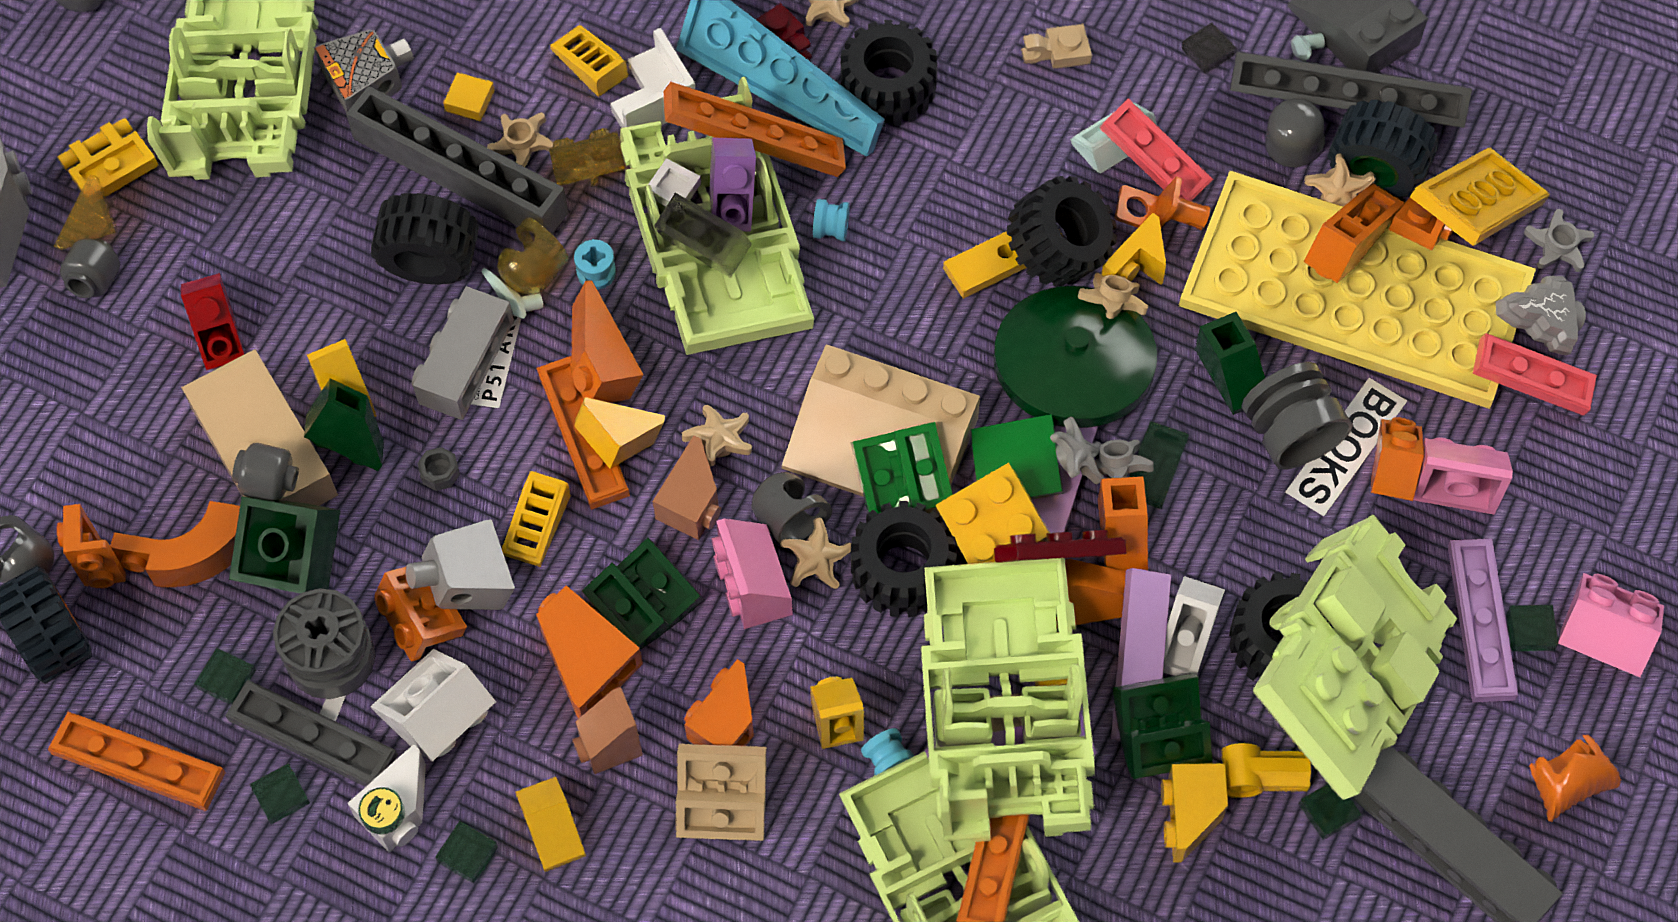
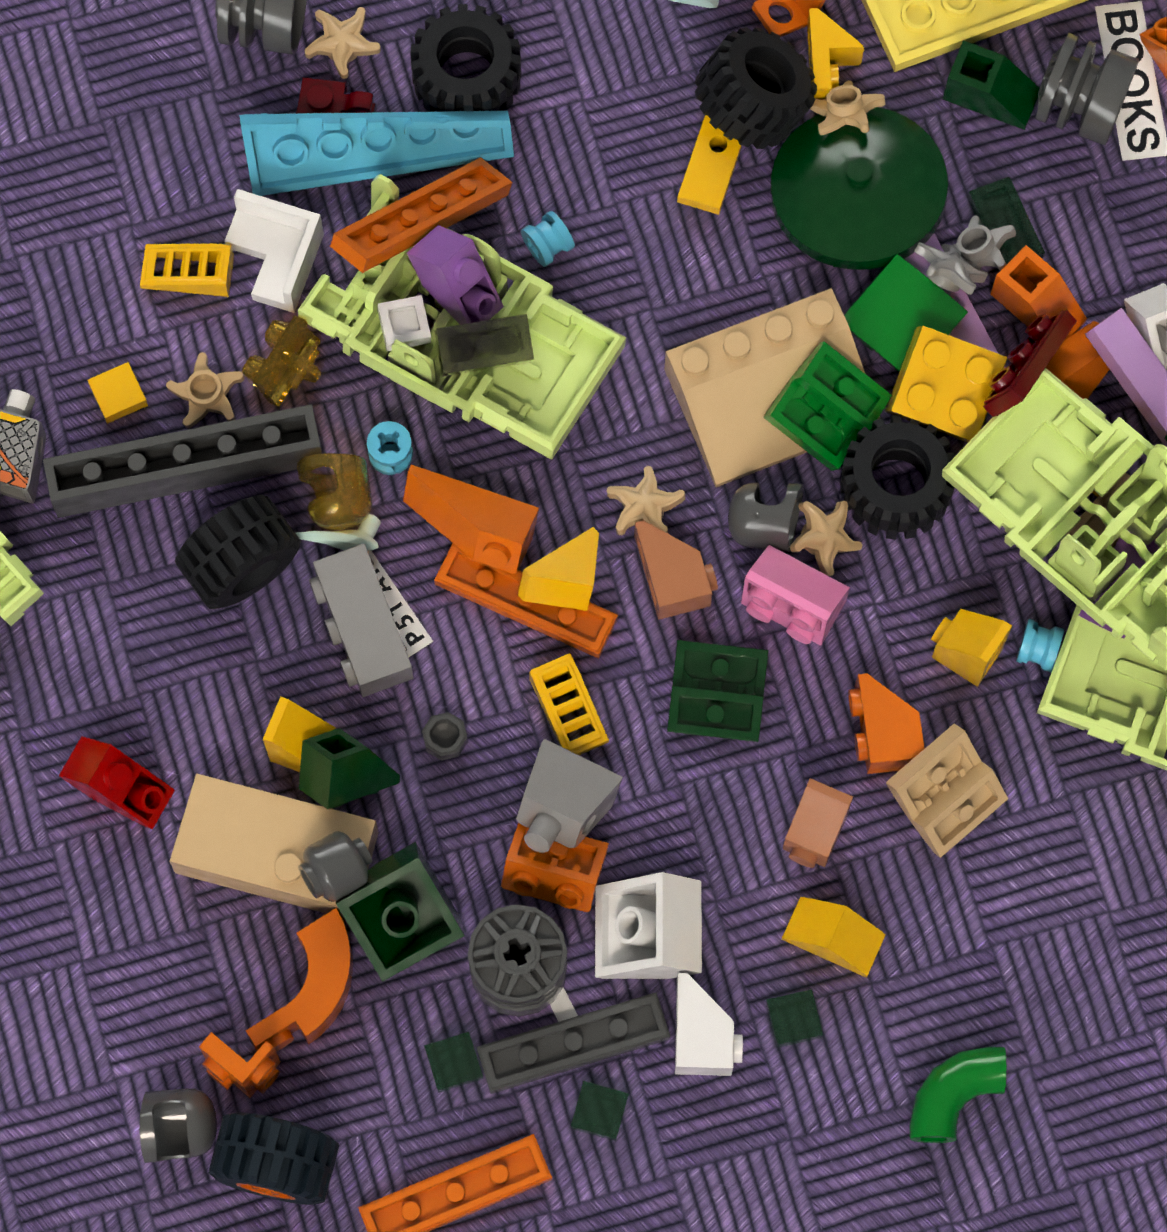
camera: 45 degrees left, 10 degrees up
tile [358,787,405,835] -> none
orange slope [536,585,643,719] -> none

